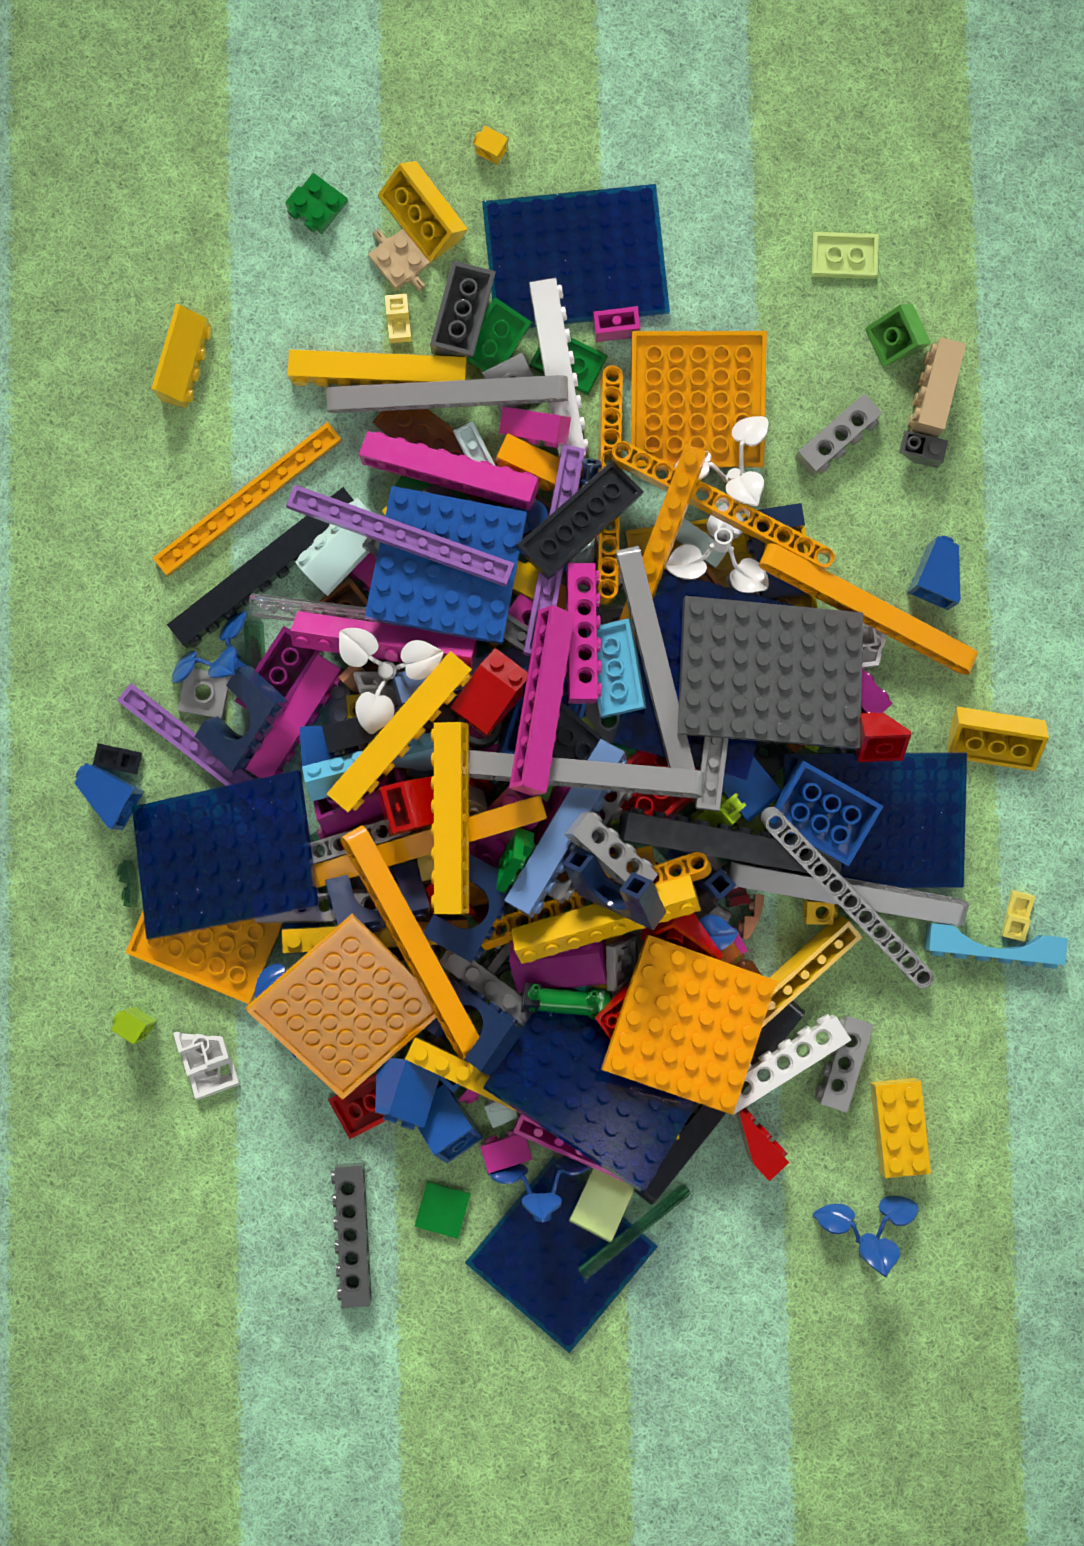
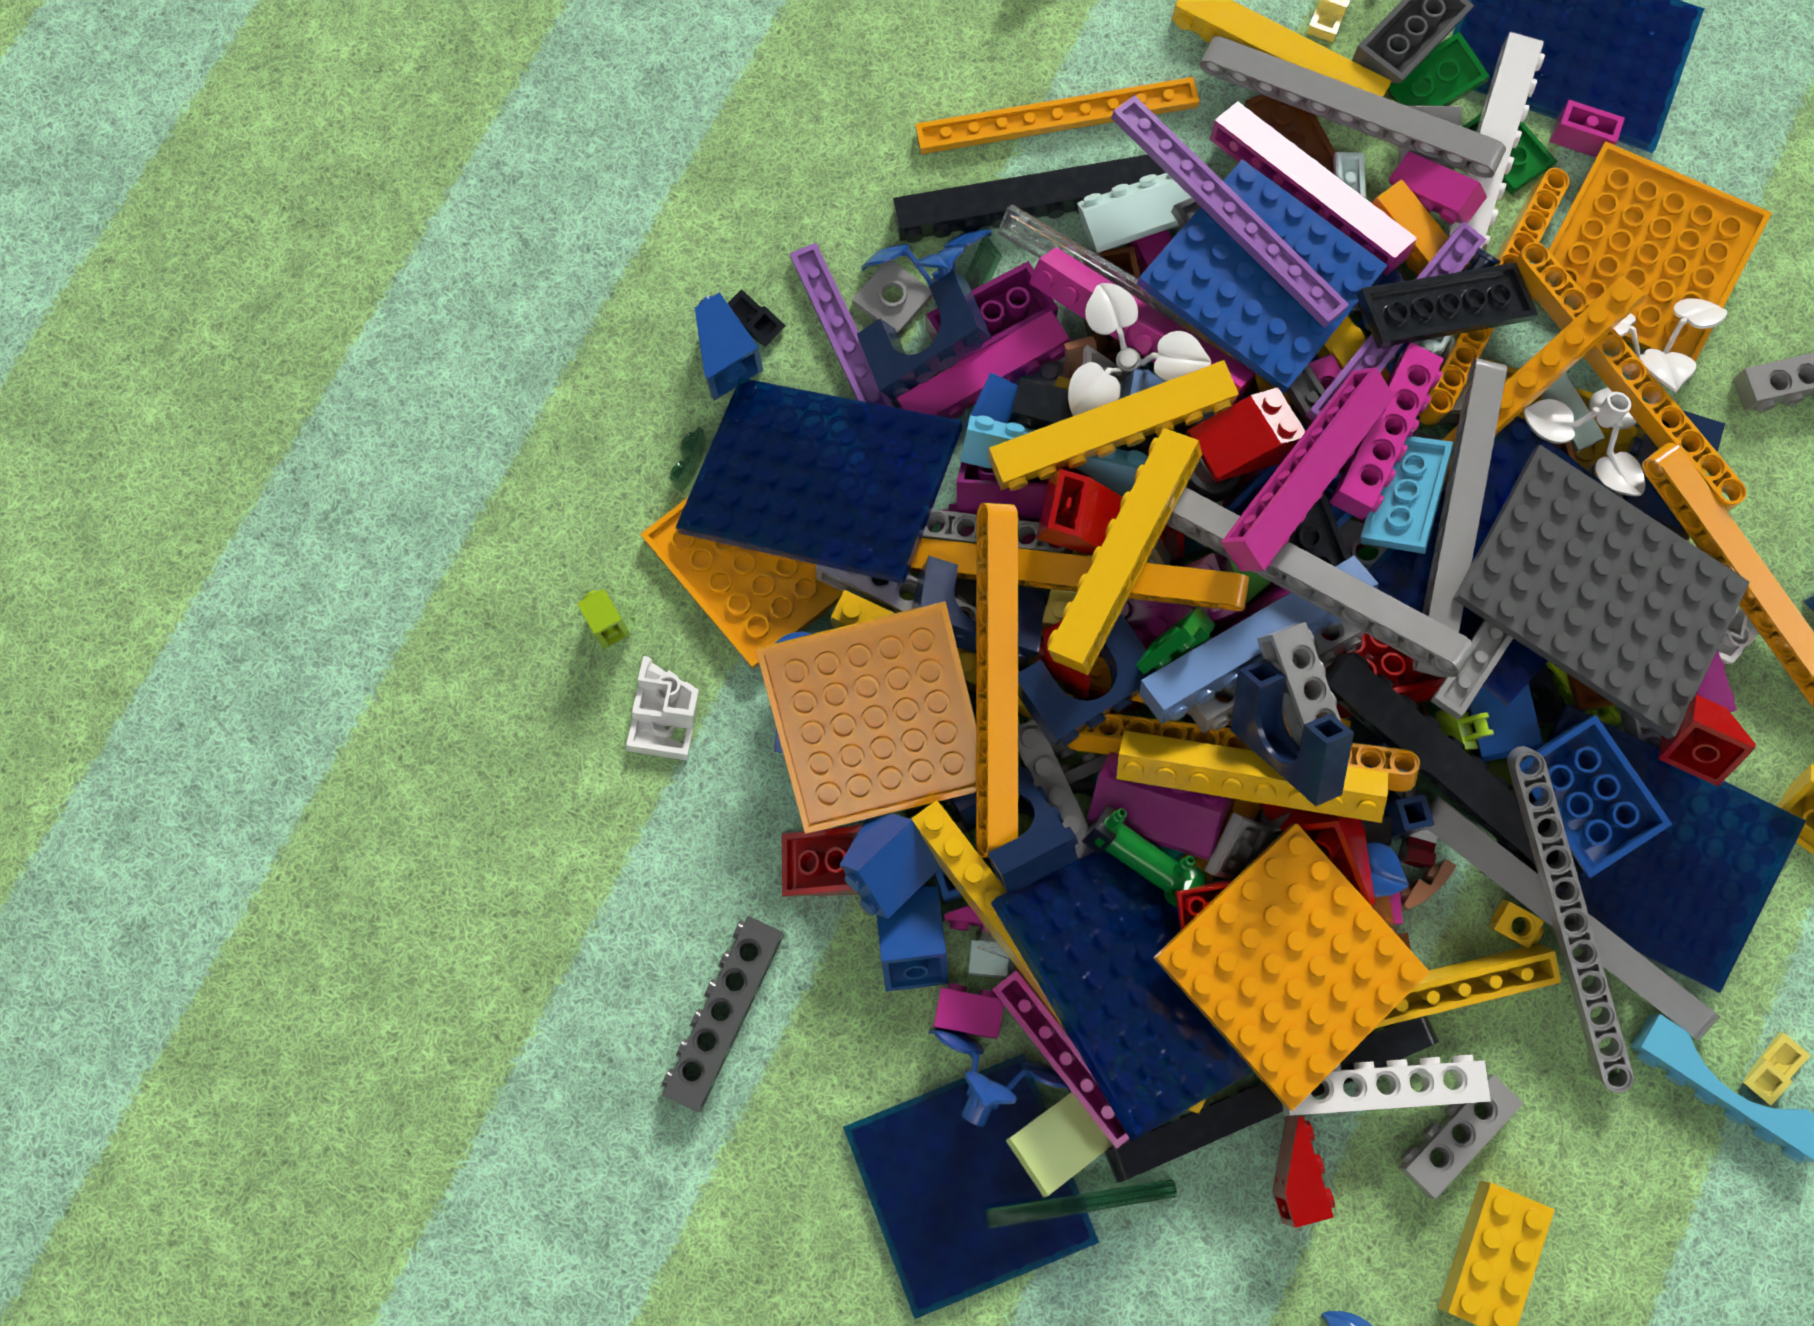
camera: 30 degrees right, 10 degrees down
green tile [414,1181,471,1239] -> none

